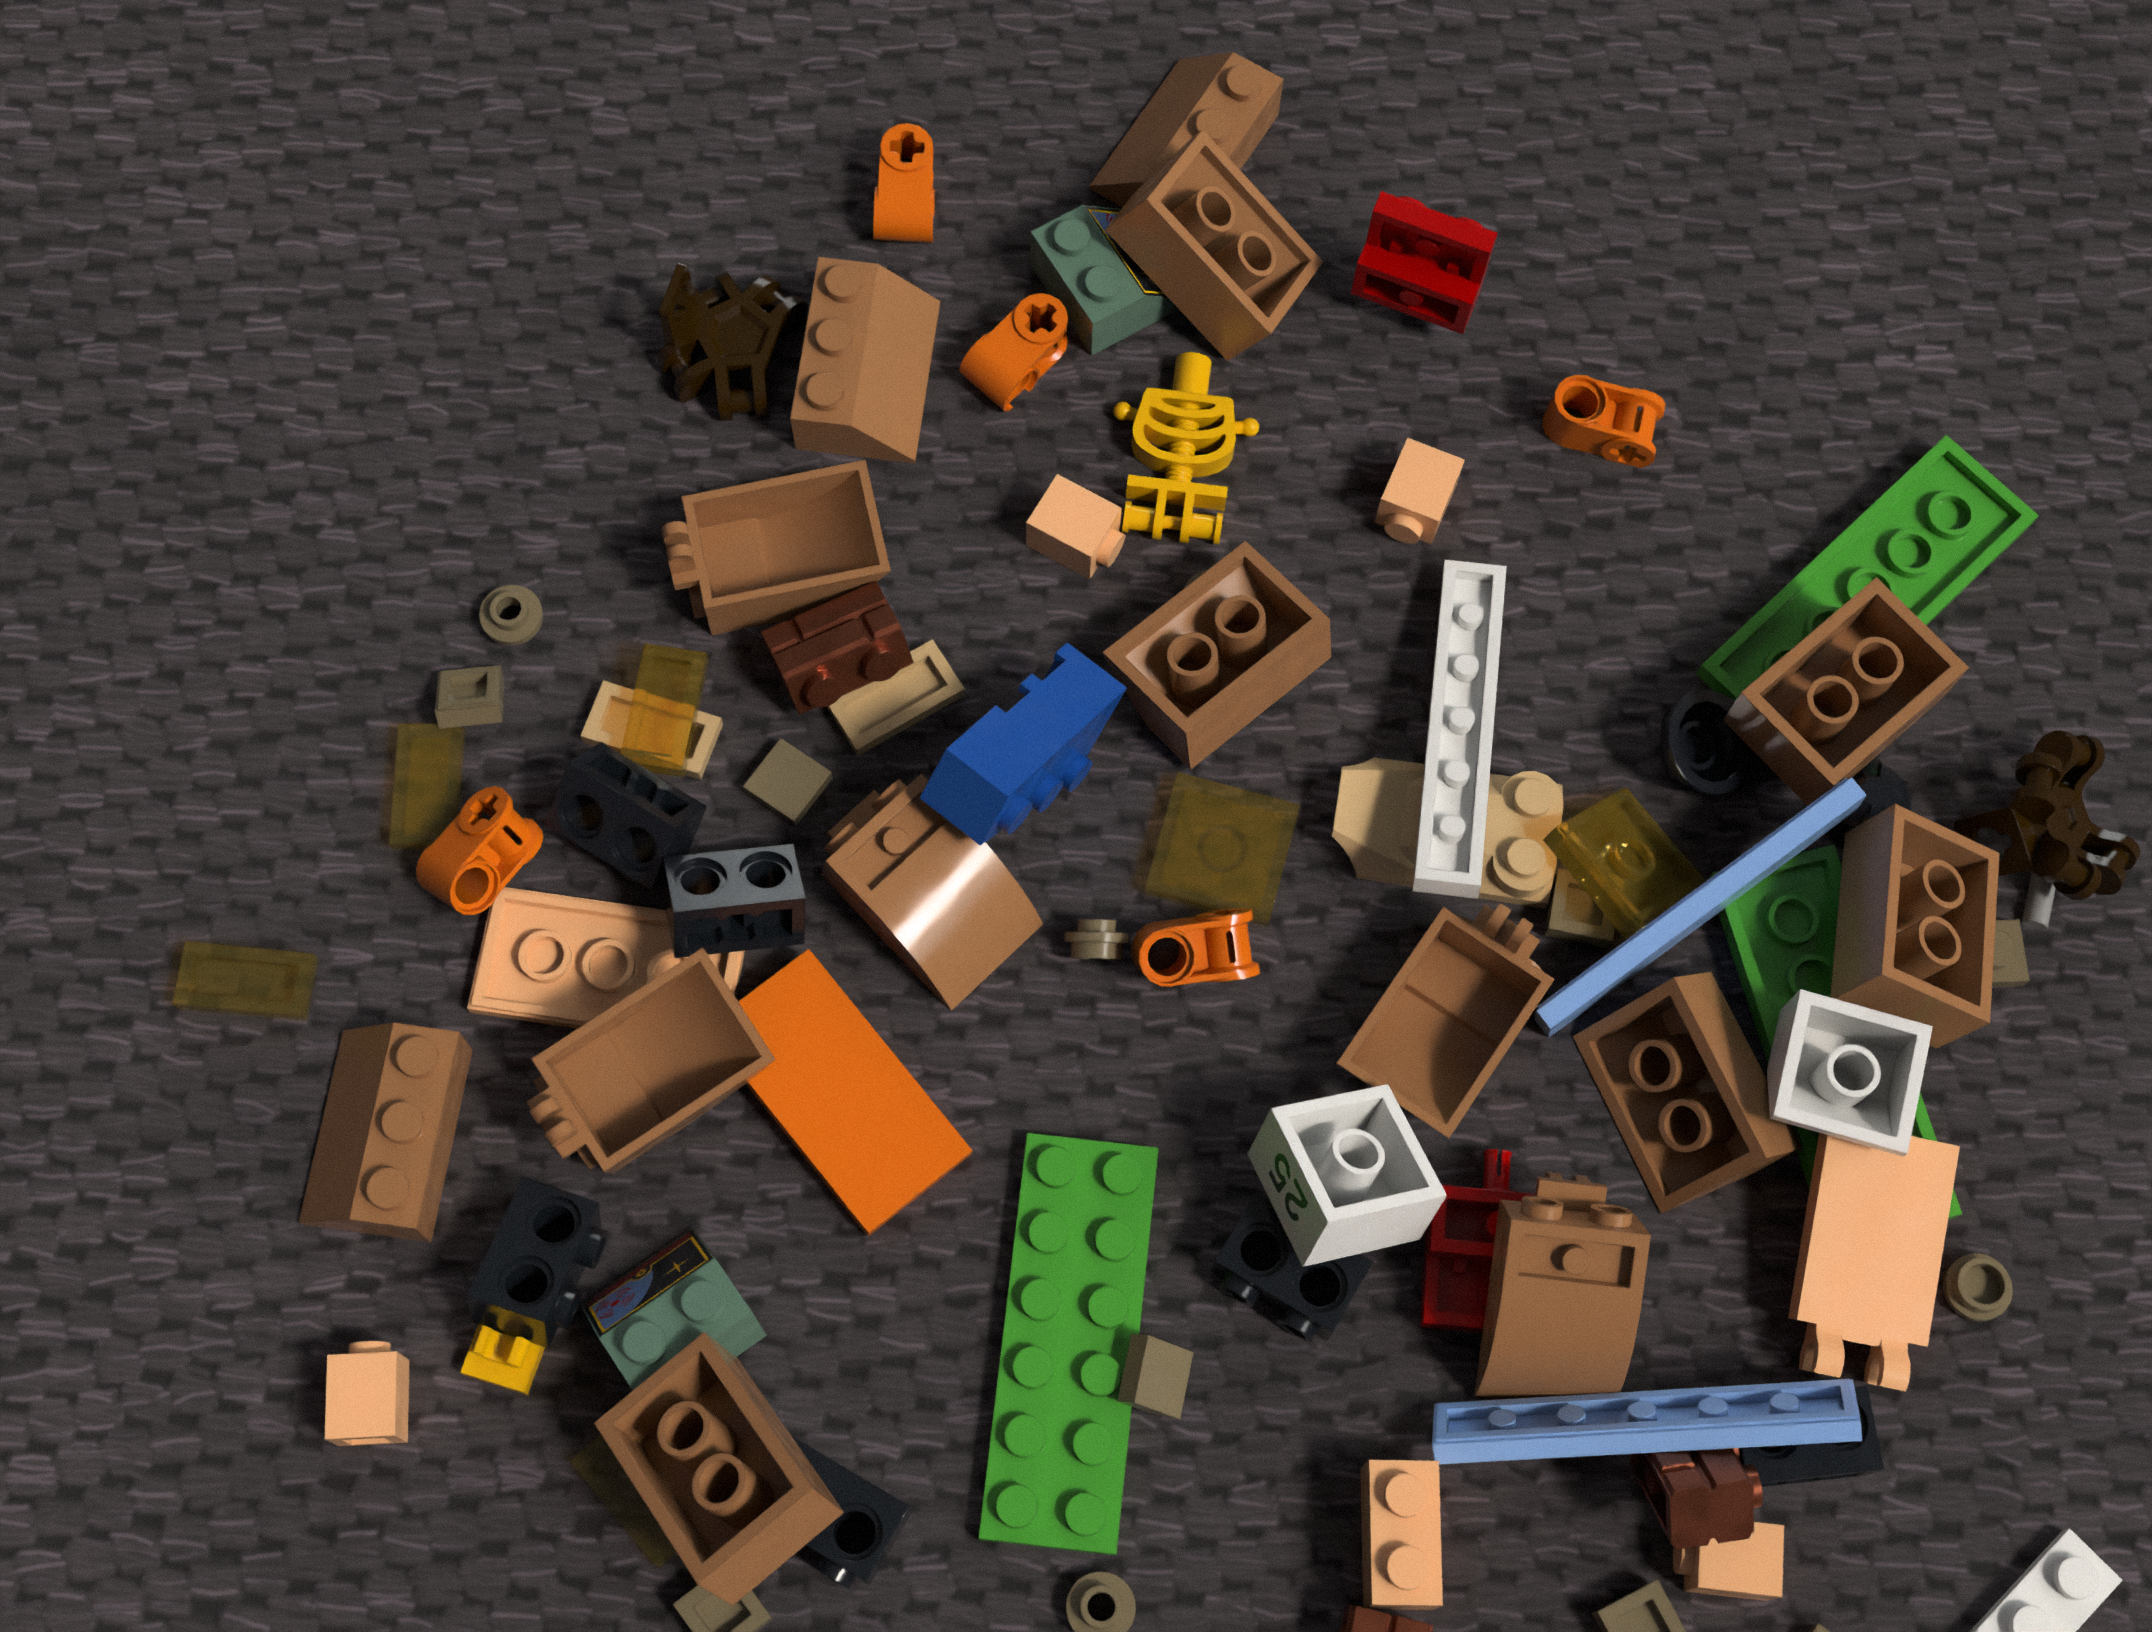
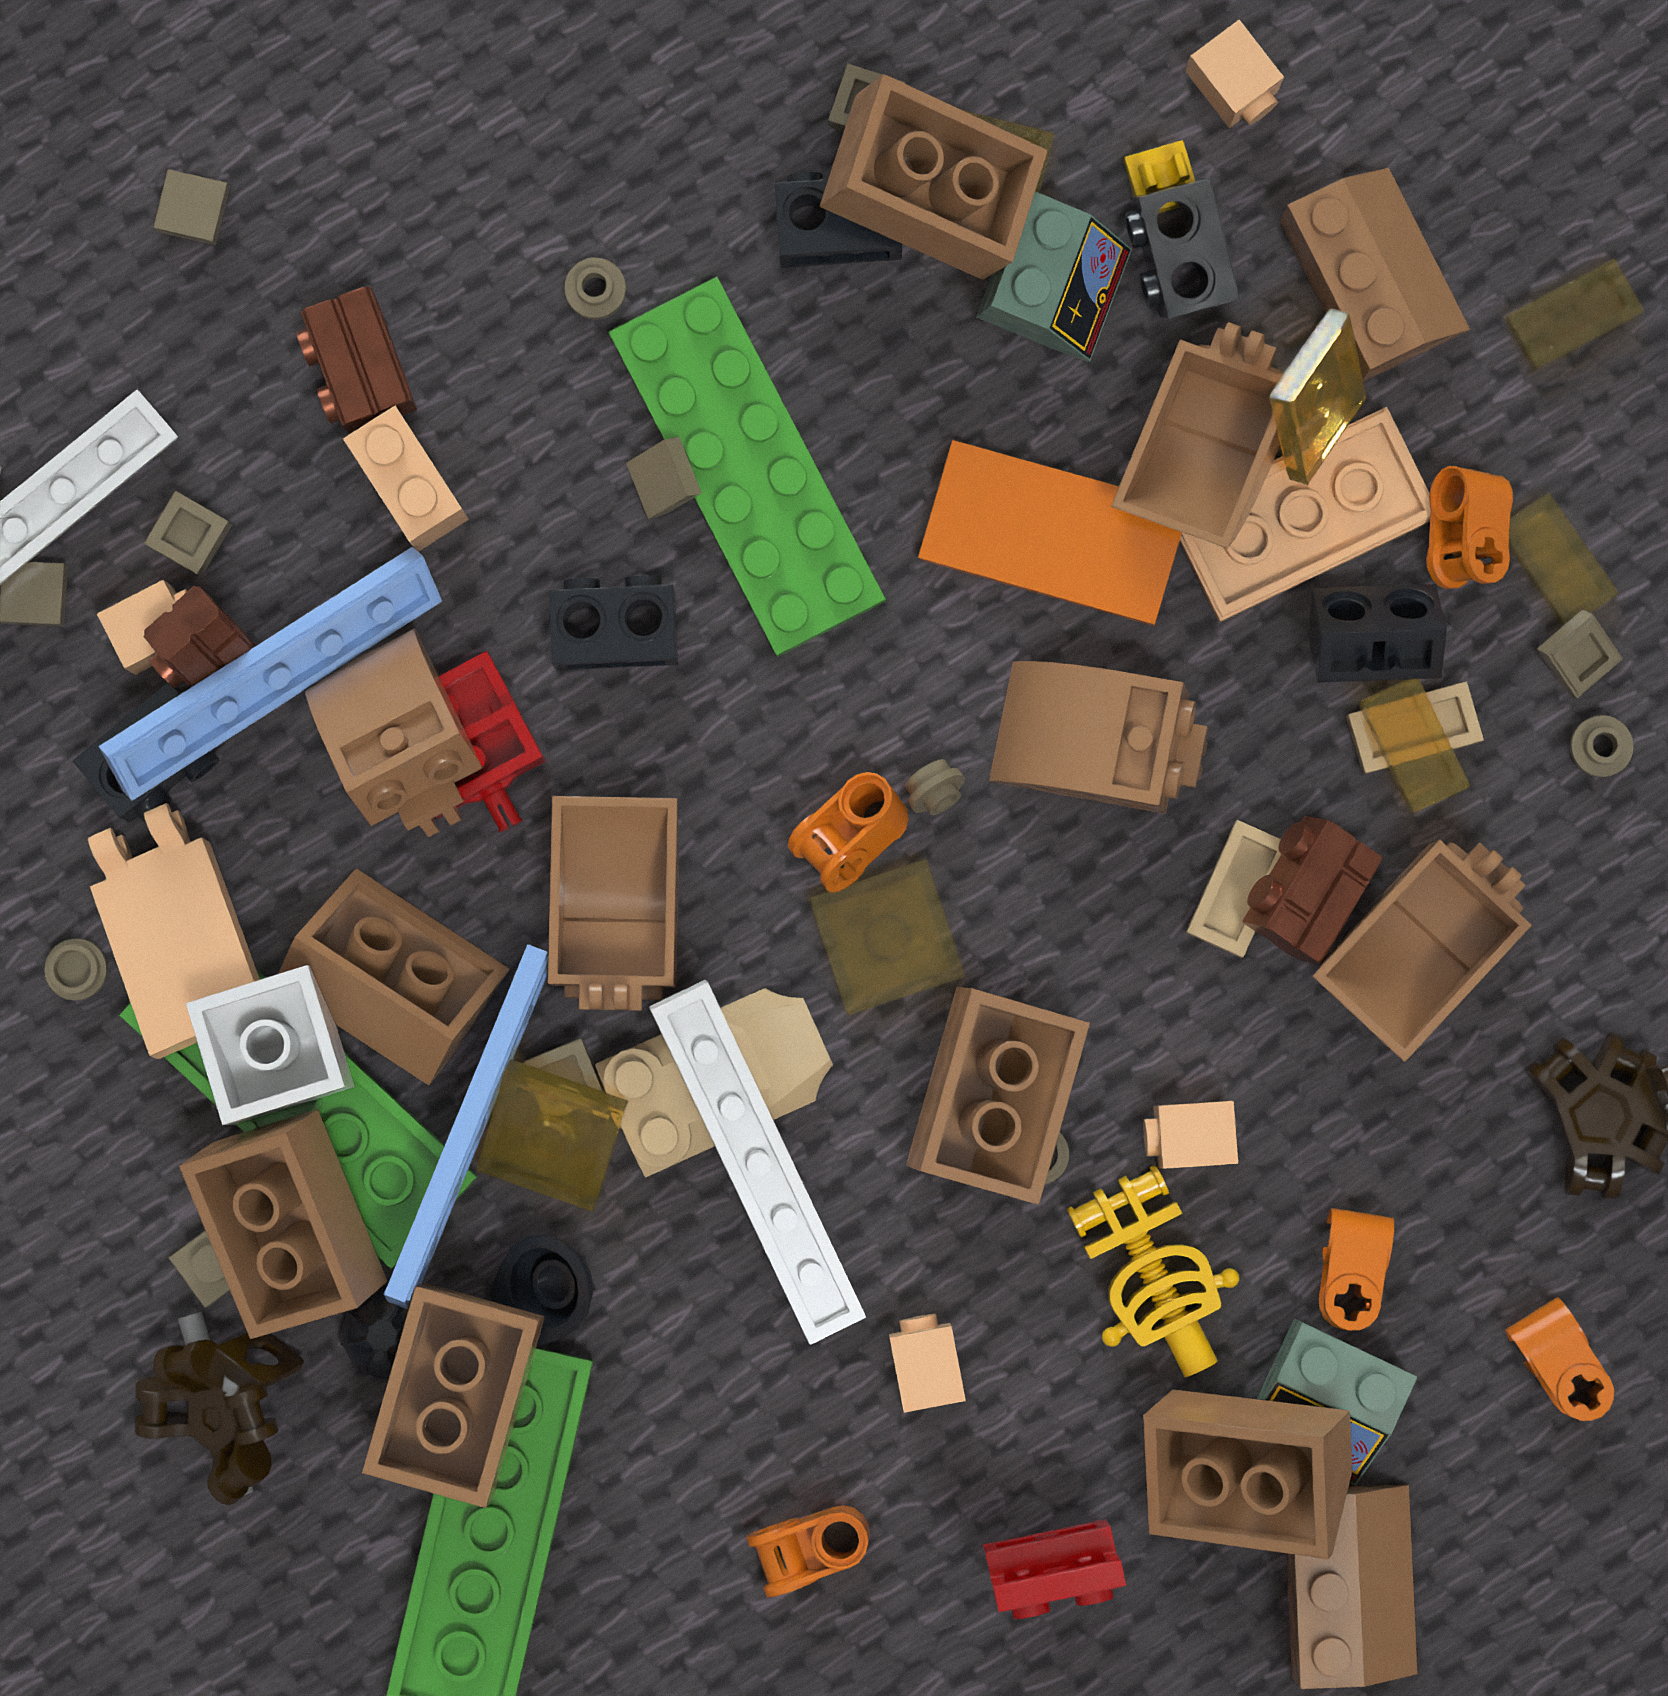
camera: 150 degrees right, 15 degrees up
black brick [663,844,806,958] -> none
dark tan tile [743,738,833,827] -> none
medium nougat slope [790,257,940,463] -> none
blue wedge [919,642,1127,846] -> none
white brick [1248,1084,1447,1267] -> none
none -> clear yellow tile [1269,309,1366,485]

